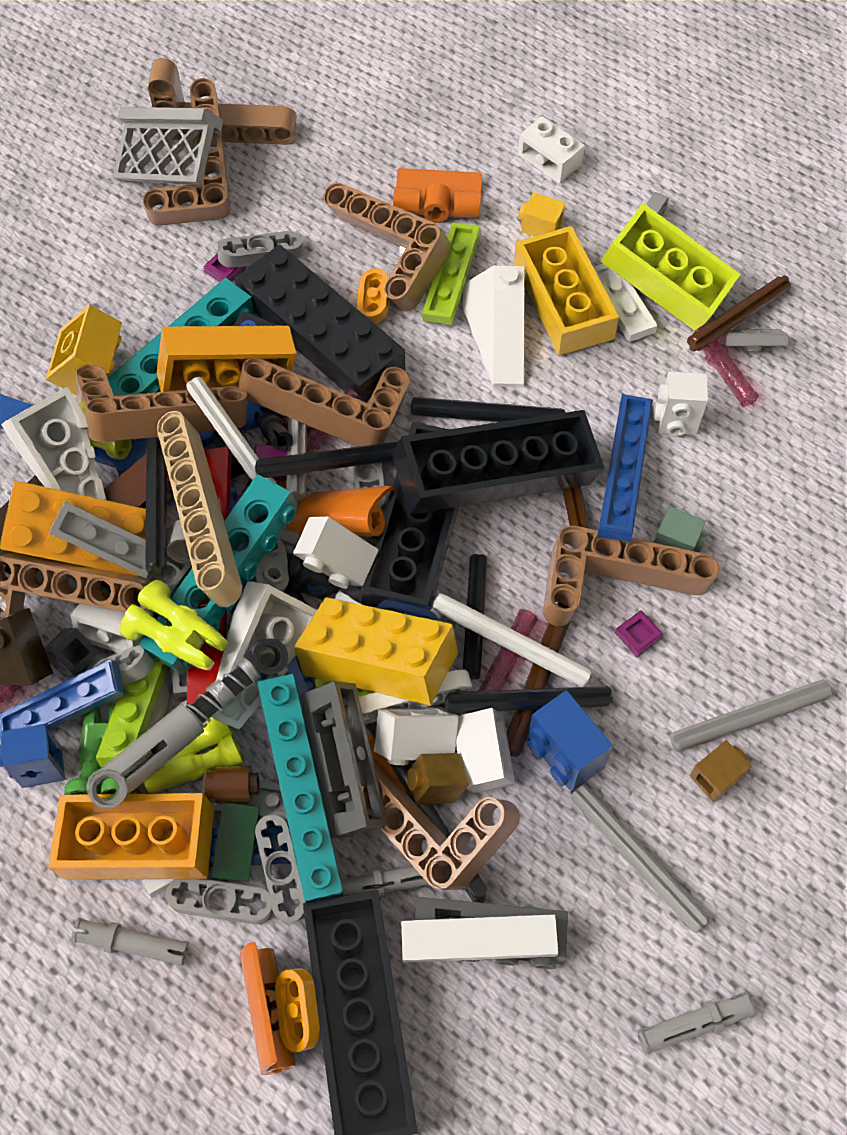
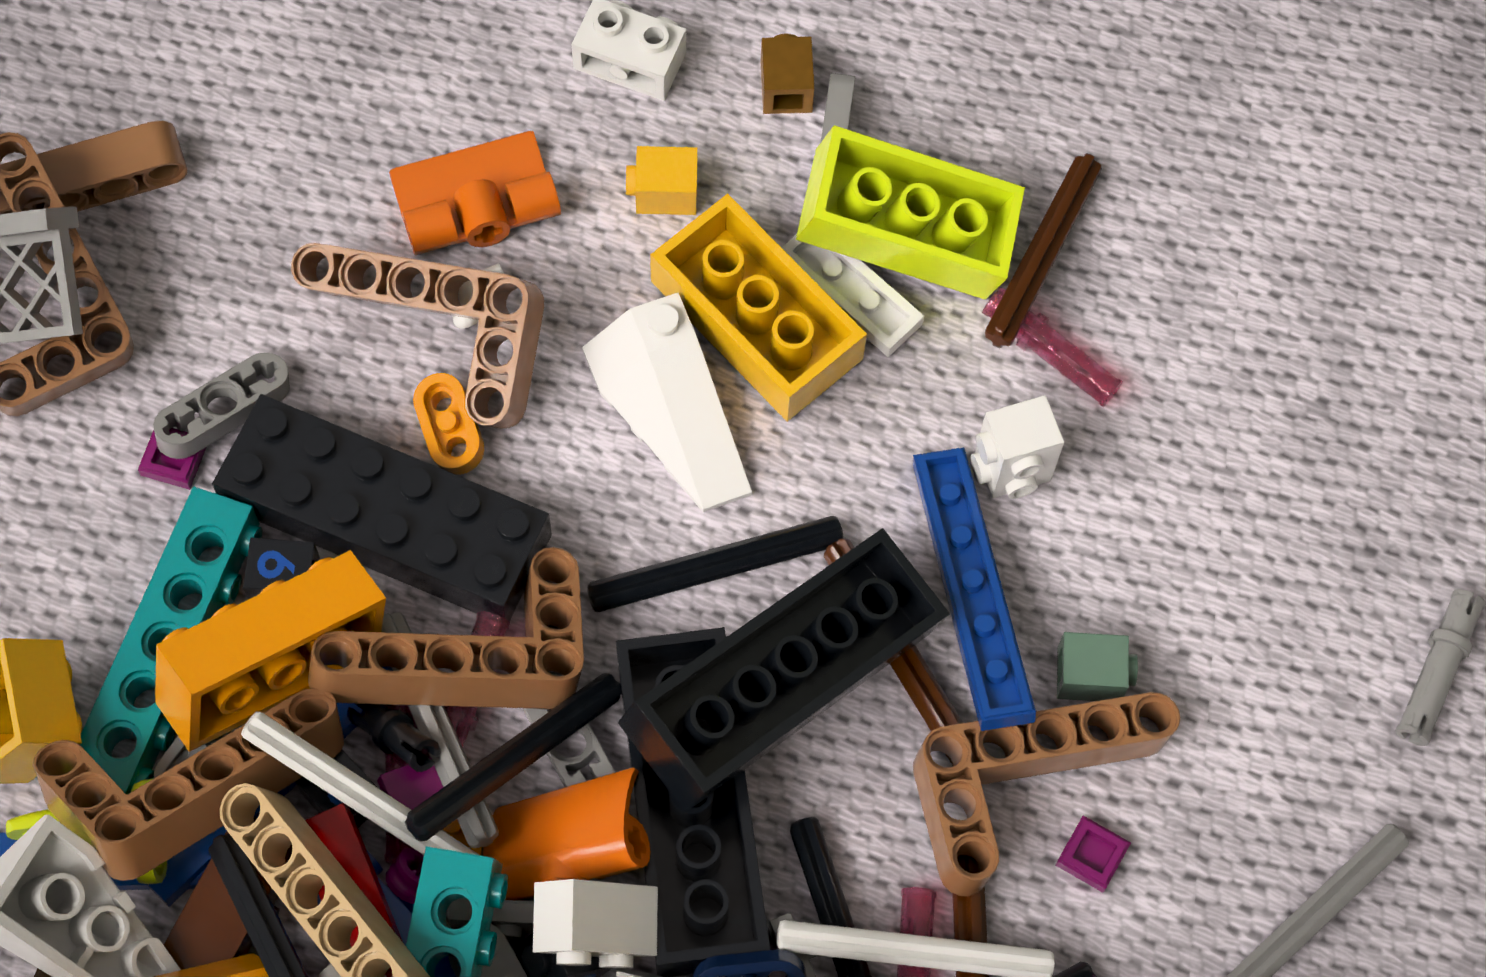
camera: 25 degrees left, 5 degrees up
lime plate [422,222,481,325] -> none
light grey plate [720,329,788,351] -> none
none -> pearl gold brick [760,34,814,114]

